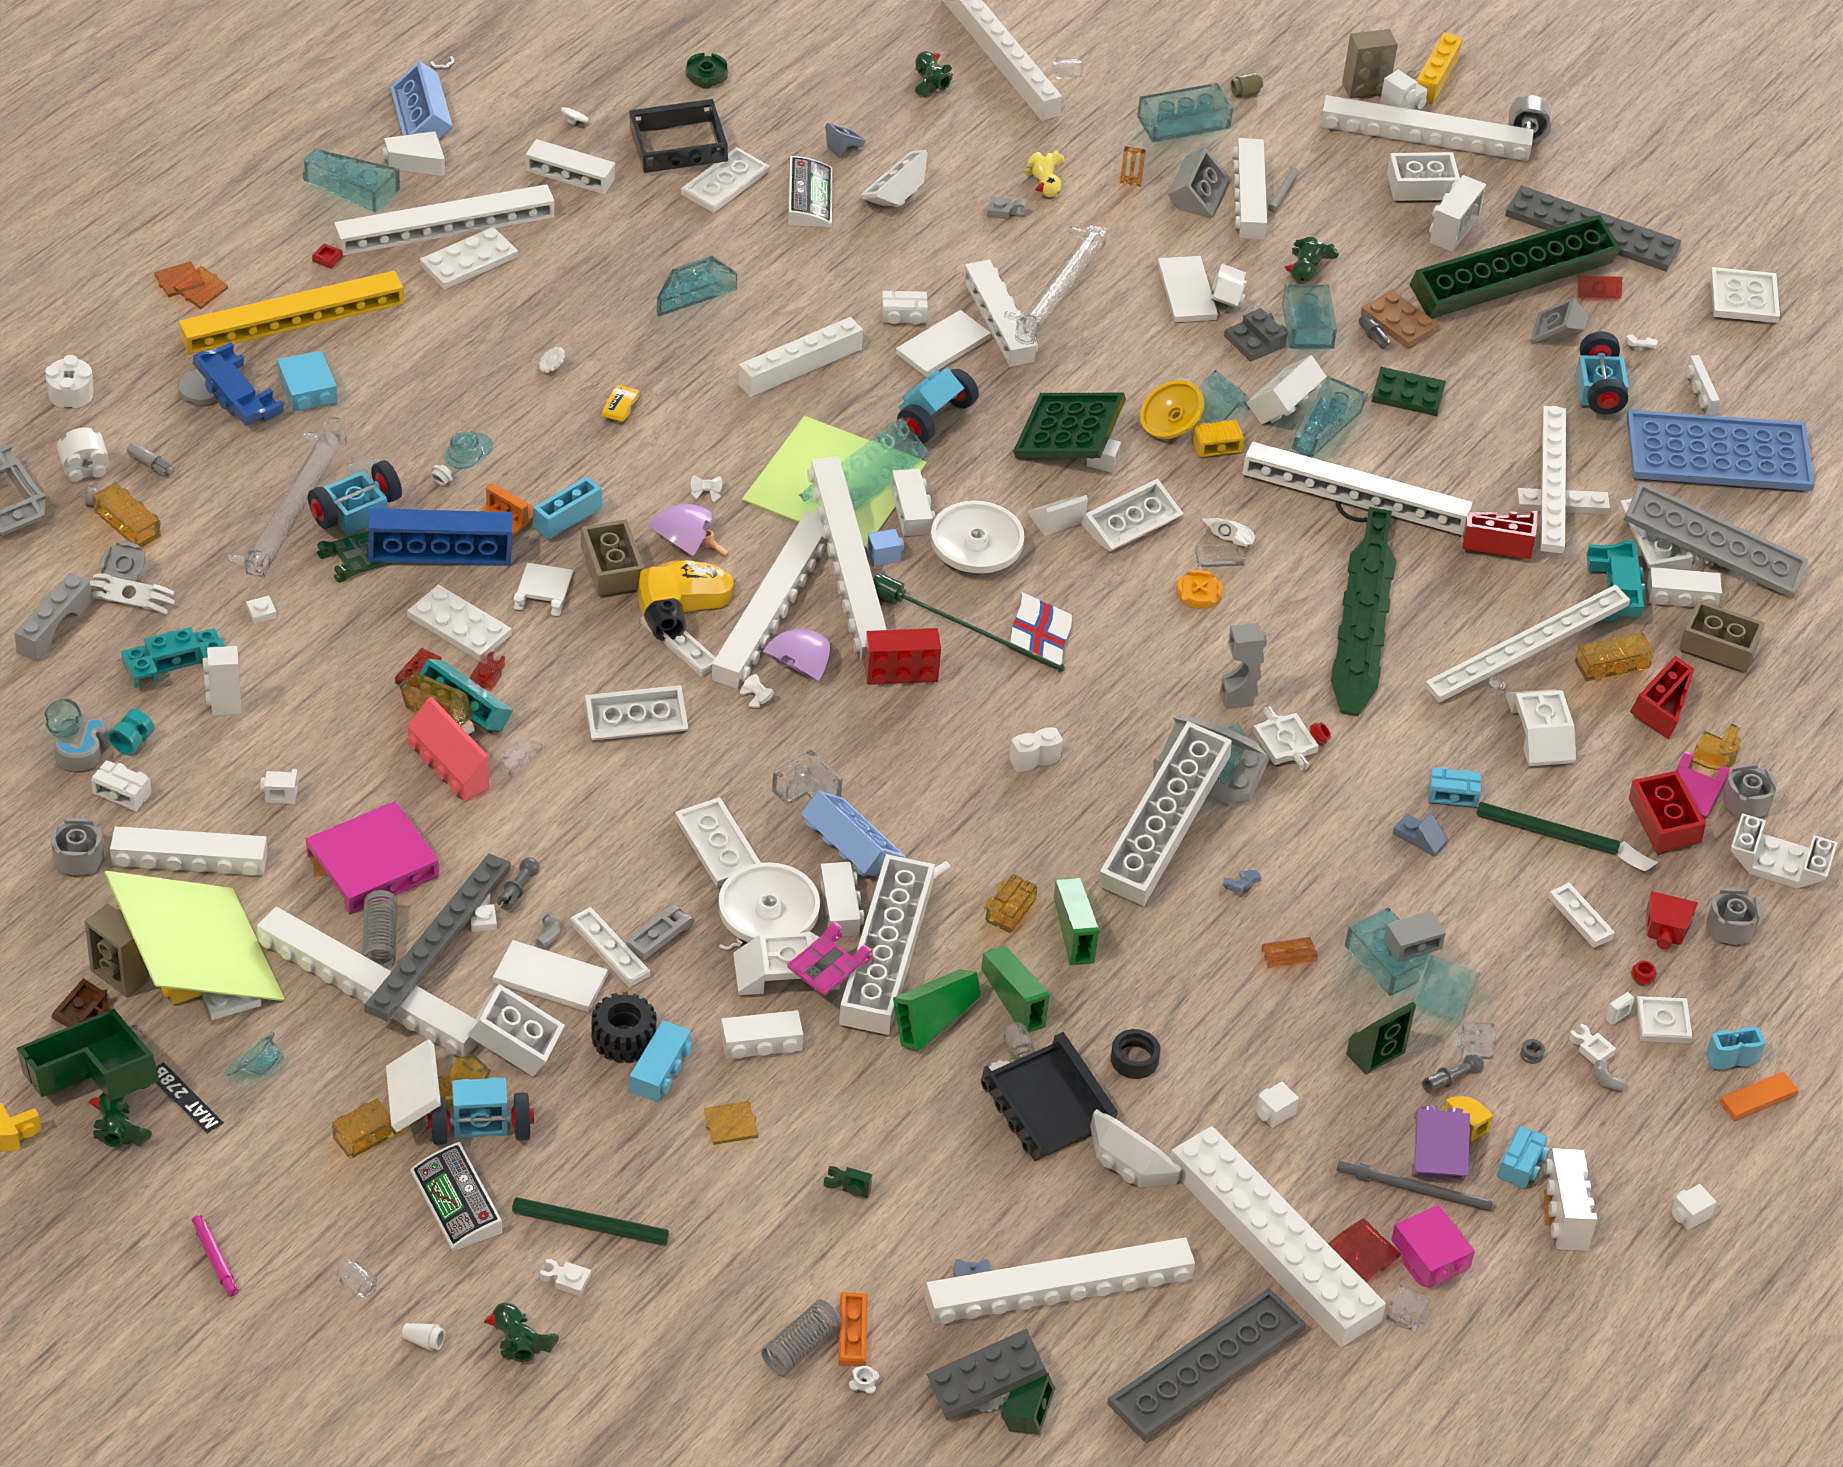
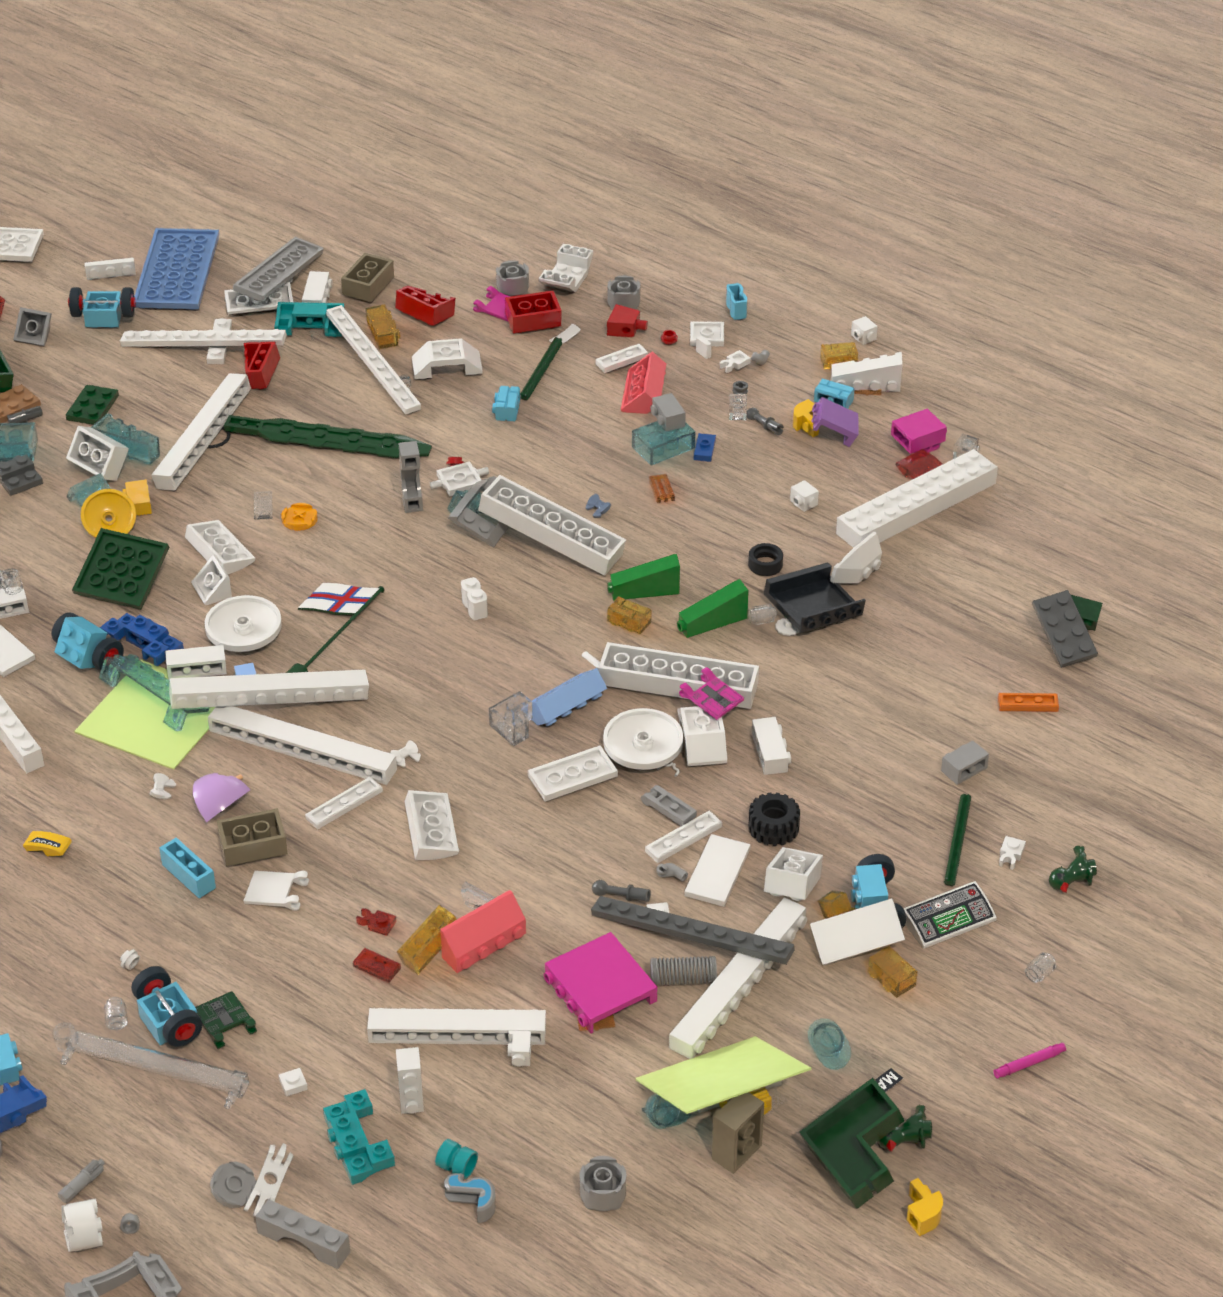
camera: 85 degrees left, 5 degrees down
clear light blue hair [44,699,83,738] -> none
reddish brown slope [52,978,109,1027] -> none
white brick [91,760,151,812] -> none
clear yellow brick [93,482,161,548] -> none
white brick [110,826,268,876] -> none
blue brick [368,508,513,566] -> none
white cone [402,1323,445,1351] -> none
white plate [407,584,512,662] -> none
teal brick [417,659,513,731] -> none
clear light blue piece [444,431,493,469] -> none
orange bracket [479,483,533,537] -> none
medium azure brick [629,1020,693,1102] -> none
yellow piece [637,560,734,641] -> none
clear yellow piece [704,1101,759,1145] -> none
light grey piece [761,1299,841,1376] -> none
lavender brick [762,629,830,681] -> none
white brick [819,862,864,937] -> none
dark green plate [824,1166,873,1198] -> none
white plate [849,1366,879,1394] -> none
red brick [864,628,941,685] -> none
green slope [893,969,981,1049] -> none
white brick [925,1237,1195,1324] -> none
sand blue piece [953,1259,991,1277] -> none
dark grey plate [1107,1288,1306,1441] -> none
white hair [1202,518,1256,547] -> none
dark grey bar [1336,1160,1493,1211] -> none
dark green slope [1346,1001,1416,1075] -> none
sand blue slope [1393,813,1448,857] -> none
clear light blue brick [1411,954,1480,1020] -> none
white piece [1626,334,1658,351] -> none
clear yellow brick [1692,723,1741,770] -> none
orange tile [1719,1071,1799,1121] -> none
none -> blue bracket [100,613,184,666]
none -> white brick [367,1008,546,1045]
none -> coral slope [621,351,666,414]
none -> blue plate [694,433,716,462]
none -> clear yellow brick [820,342,858,369]
none -> light grey brick [941,741,989,785]

